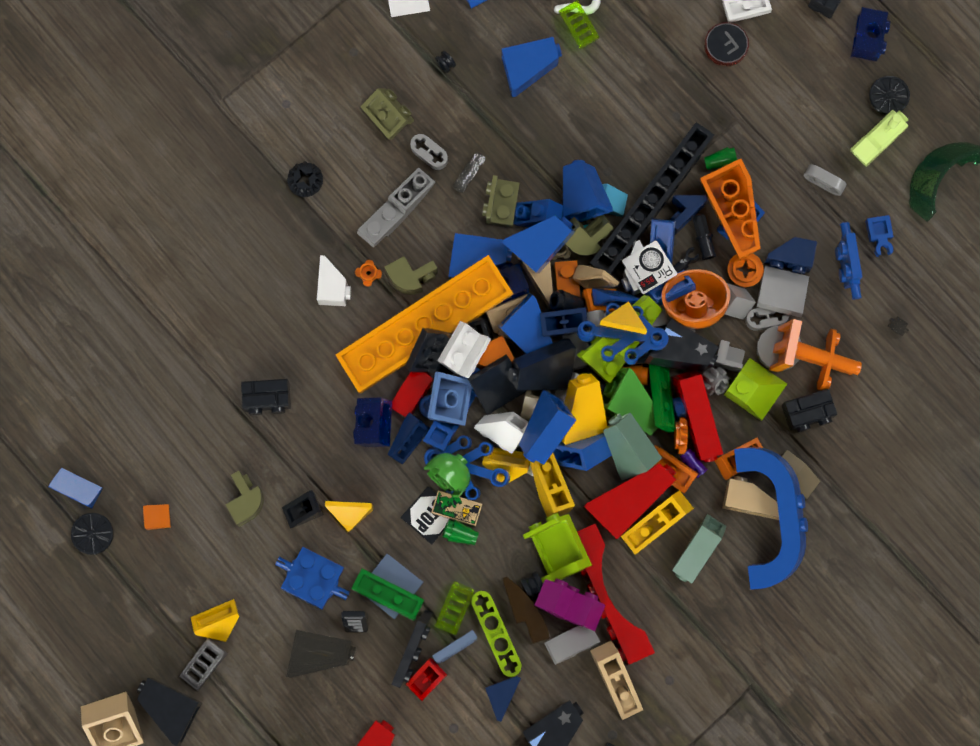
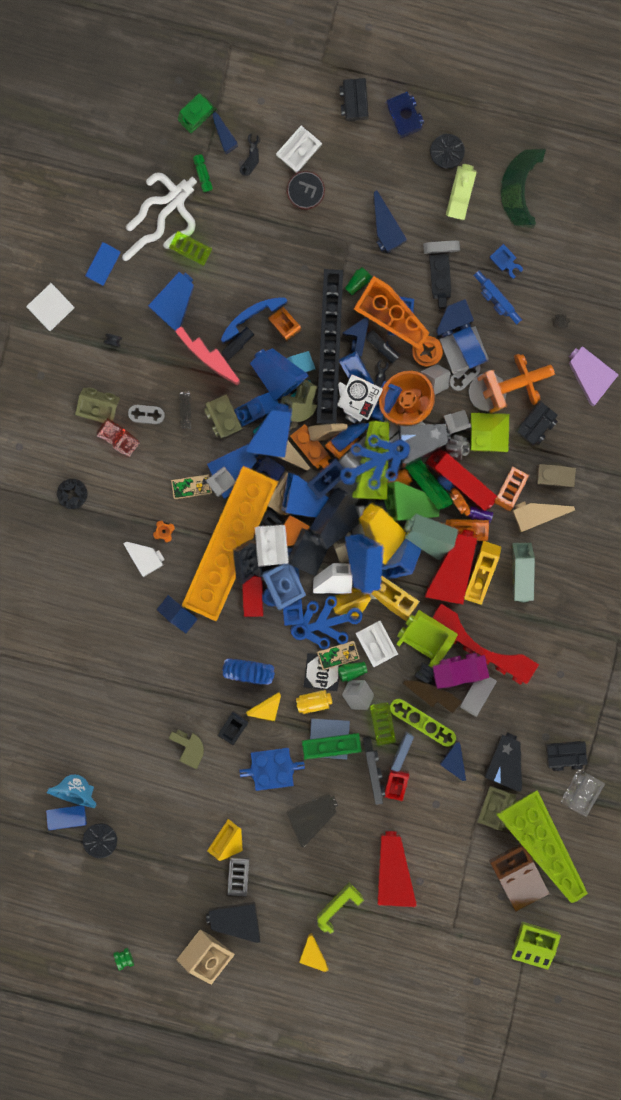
camera: 35 degrees left, 10 degrees up
orange slope [143,504,171,530] -> none
black brick [241,379,291,415] -> none
black slope [341,611,368,632] -> none
clear blue brick [353,397,392,447] -> none
light grey slope [357,168,435,248] -> none
olive brick [384,256,438,295] -> none
dark blue slope [388,412,430,465] -> none
bright green cylinder [424,453,471,498] -> none
black cone [550,290,585,311] -> none
tan slope [590,641,643,720] -> none
yellow slope [600,301,647,334] -> none
blue arch [734,447,808,590] -> none
none -> dark azure hat [47,775,96,808]
none -> clear red slope [96,418,140,457]
none -> green wheel [113,948,134,971]
none -> dark blue slope [156,595,198,634]
none -> tile [171,474,212,499]
none -> coral slope [175,327,240,385]
none -> light grey panel [206,467,236,497]
none -> blue slope [221,298,288,344]
none -> black axle [221,326,255,360]
none -> blue gear [222,659,275,684]
none -> orange slope [268,307,301,342]
none -> yellow head [296,690,333,714]
none -> light grey panel [342,680,374,710]
none -> white plate [356,621,398,667]
none -> dark blue slope [373,190,407,253]
none -> black hinge [430,254,451,308]
none -> blue slope [453,327,487,369]
none -> lavender slope [569,346,618,406]

